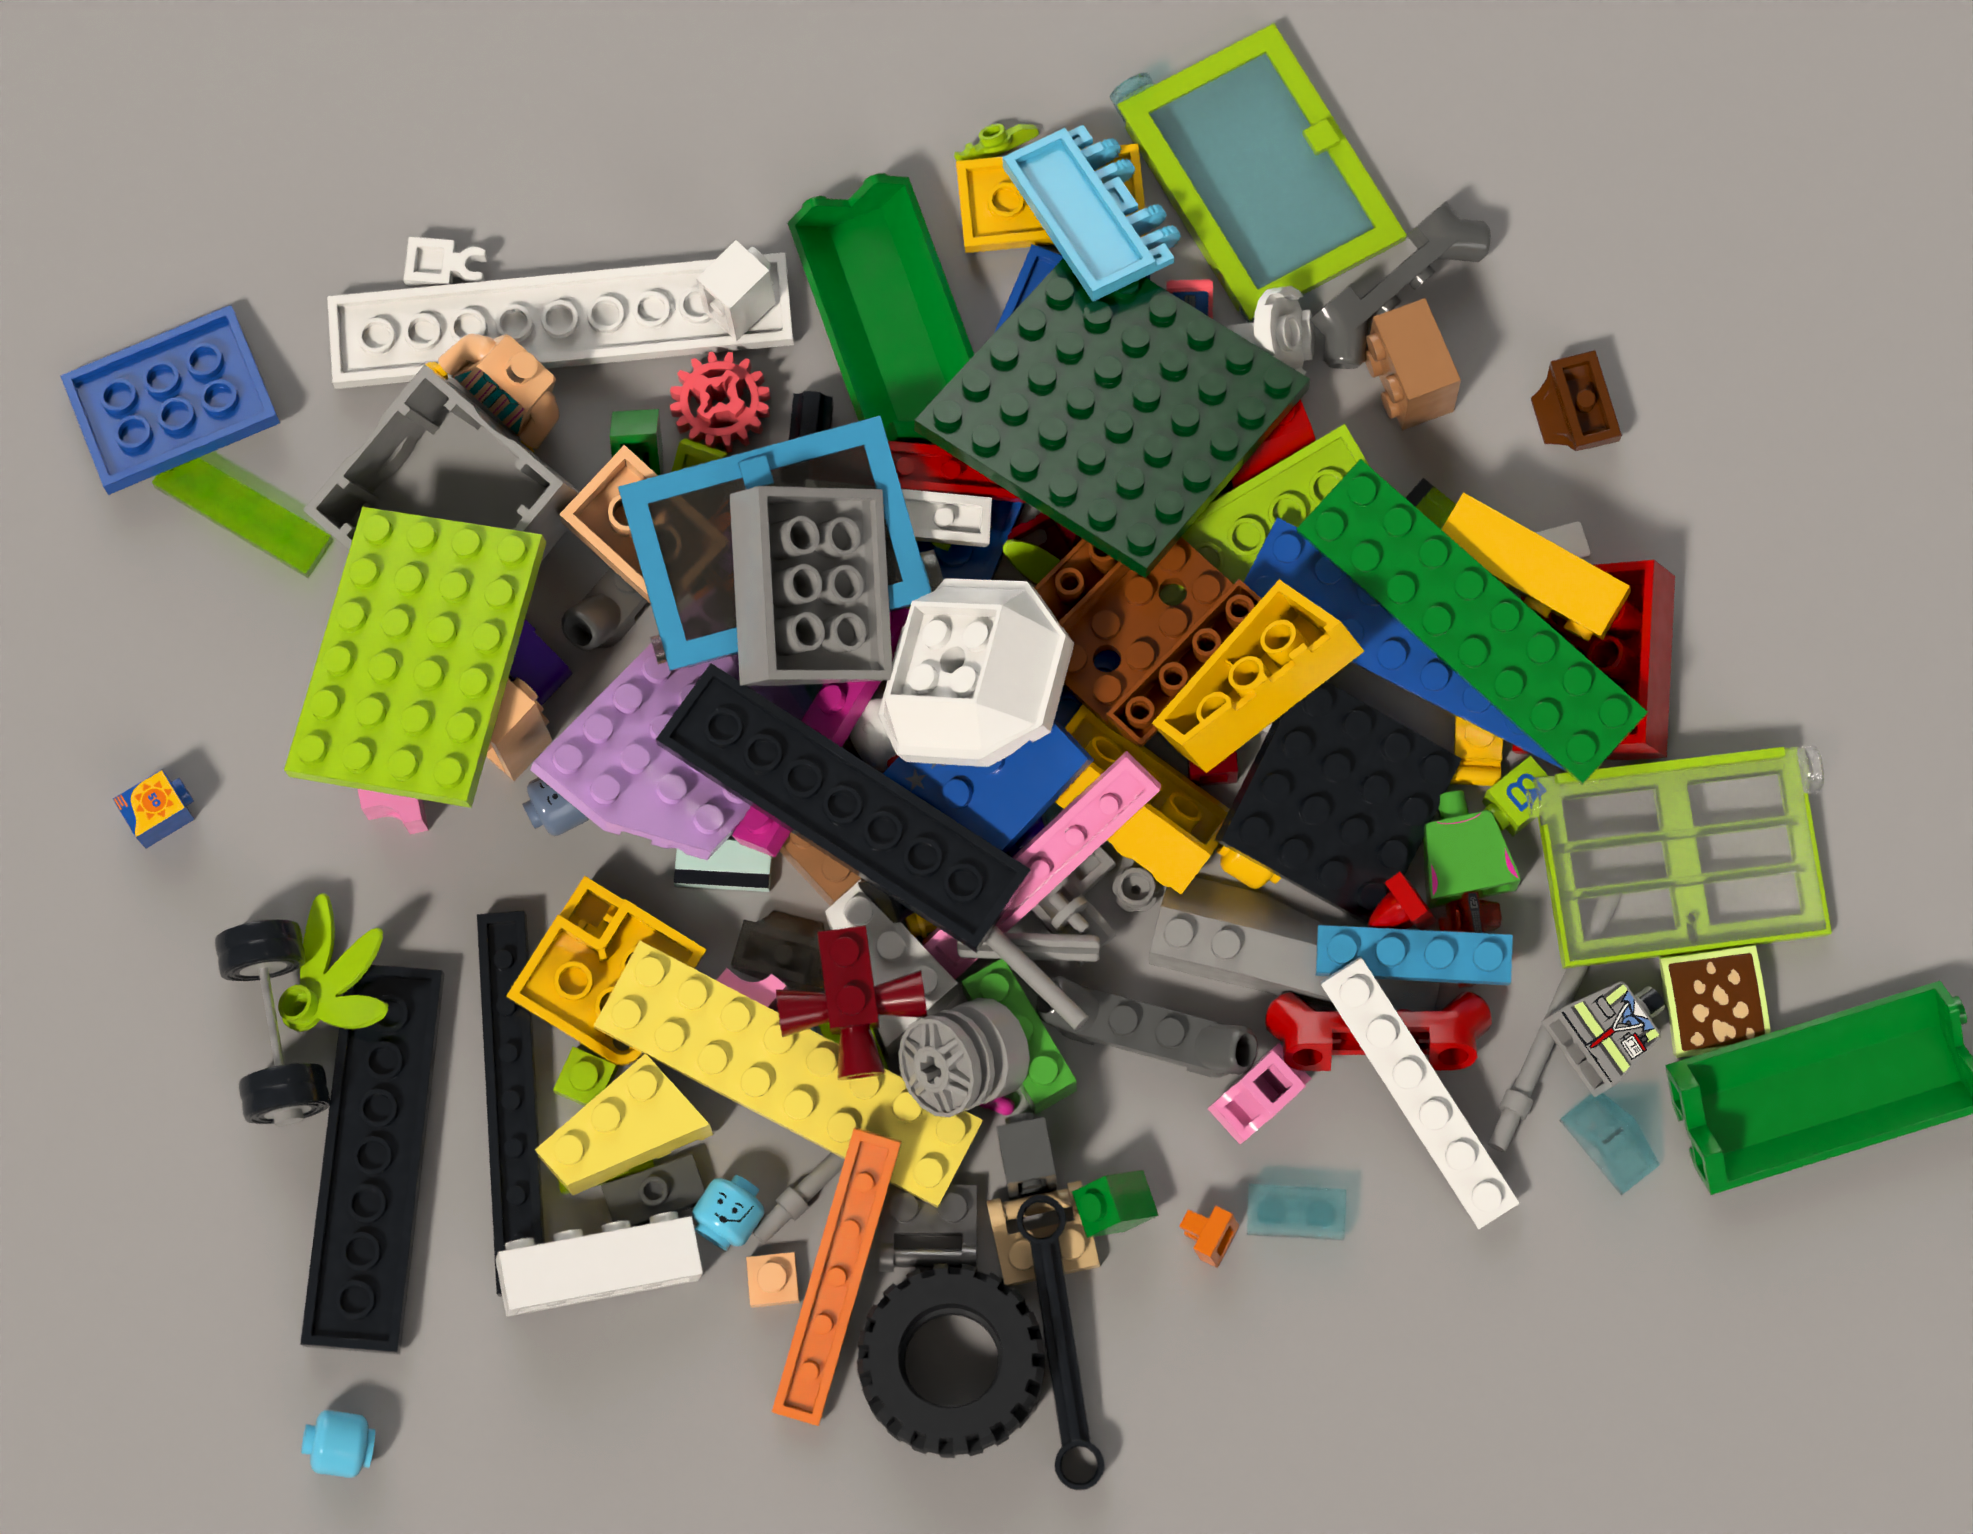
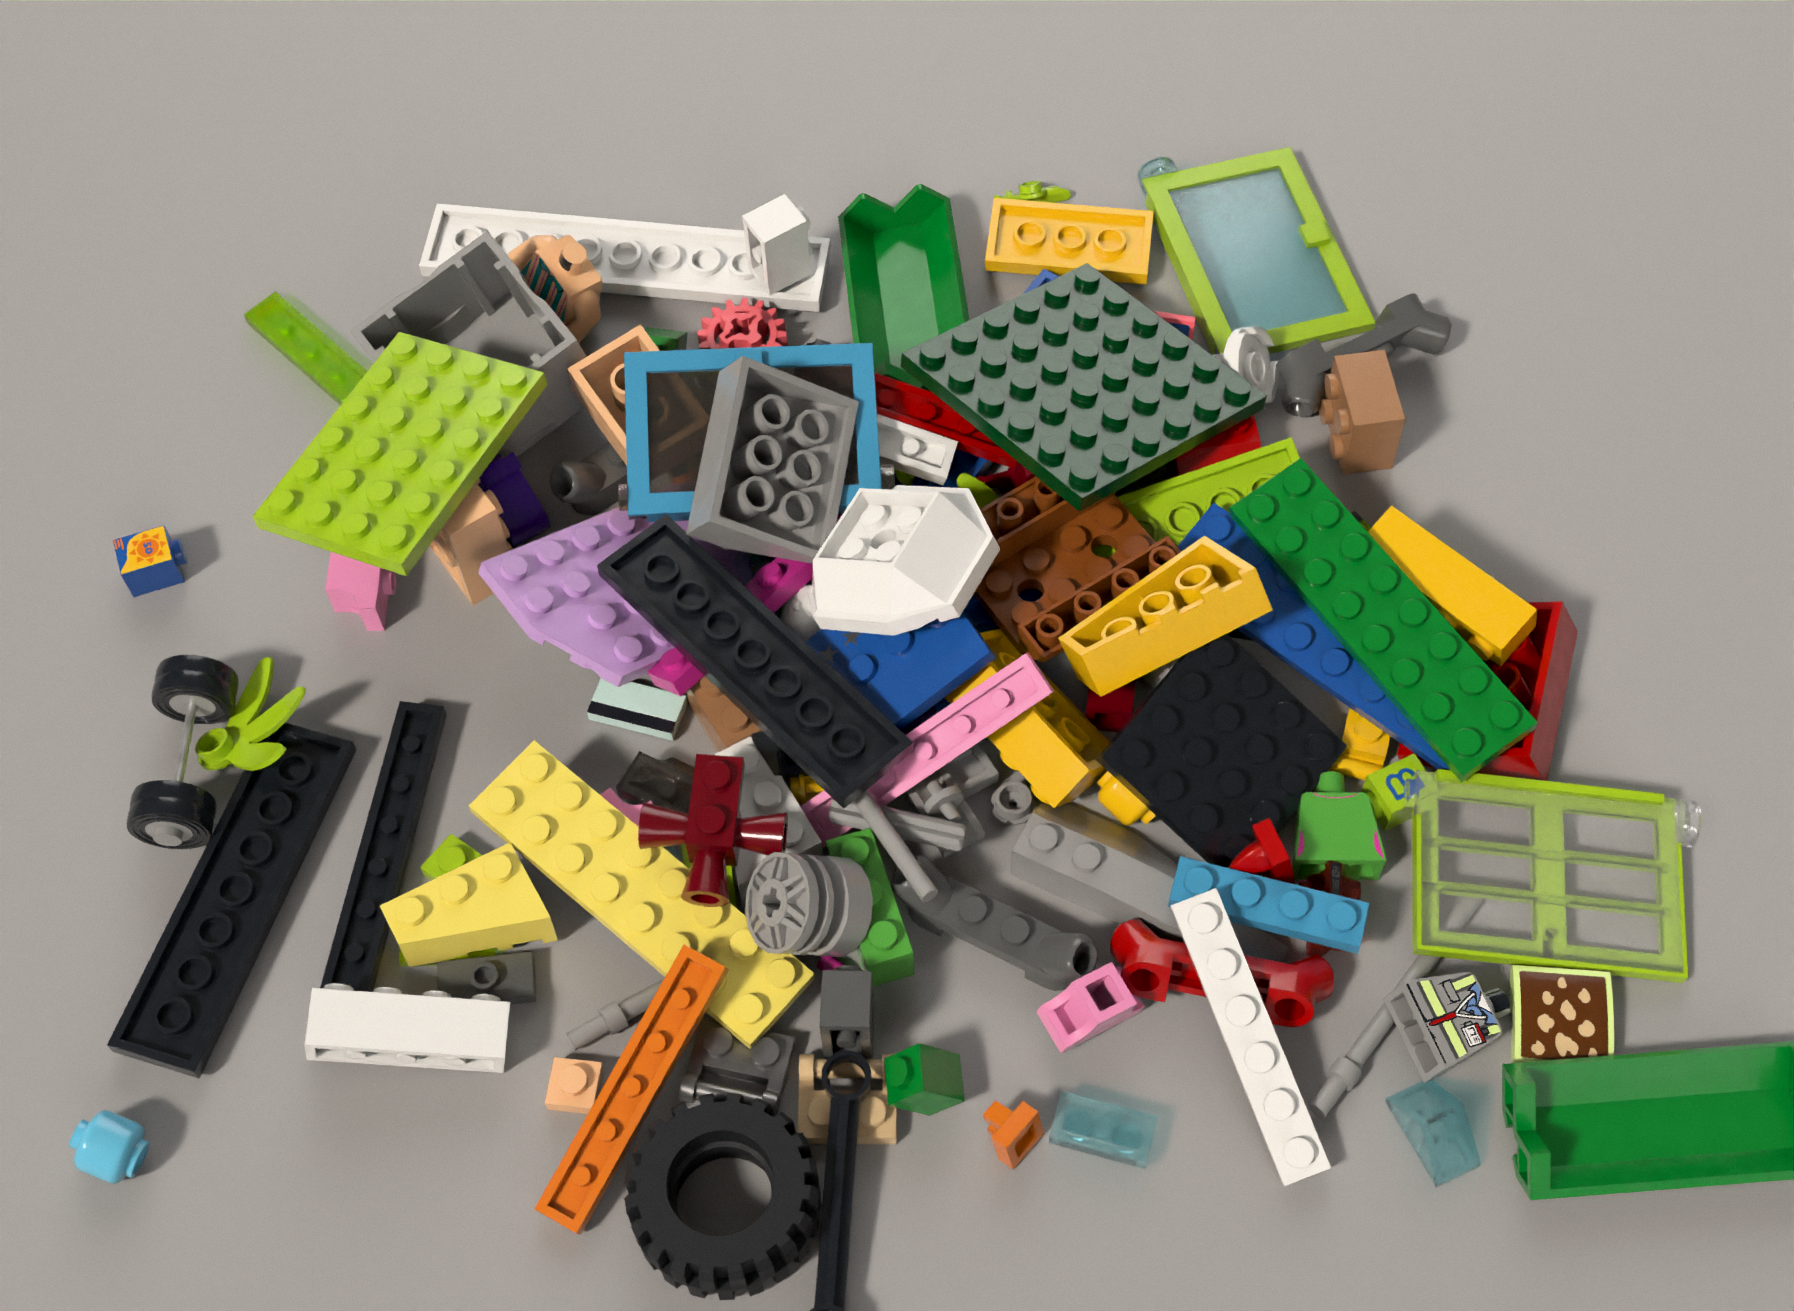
camera: 10 degrees right, 15 degrees down
blue plate [60,305,280,495] -> none
white plate [403,237,487,287] -> none
yellow slope [506,876,707,1066] -> none
sand blue head [522,777,589,836] -> none
medium azure head [692,1175,765,1250] -> none
medium azure hinge [1002,125,1181,302] -> none
reddish brown slope [1531,350,1622,451] -> none

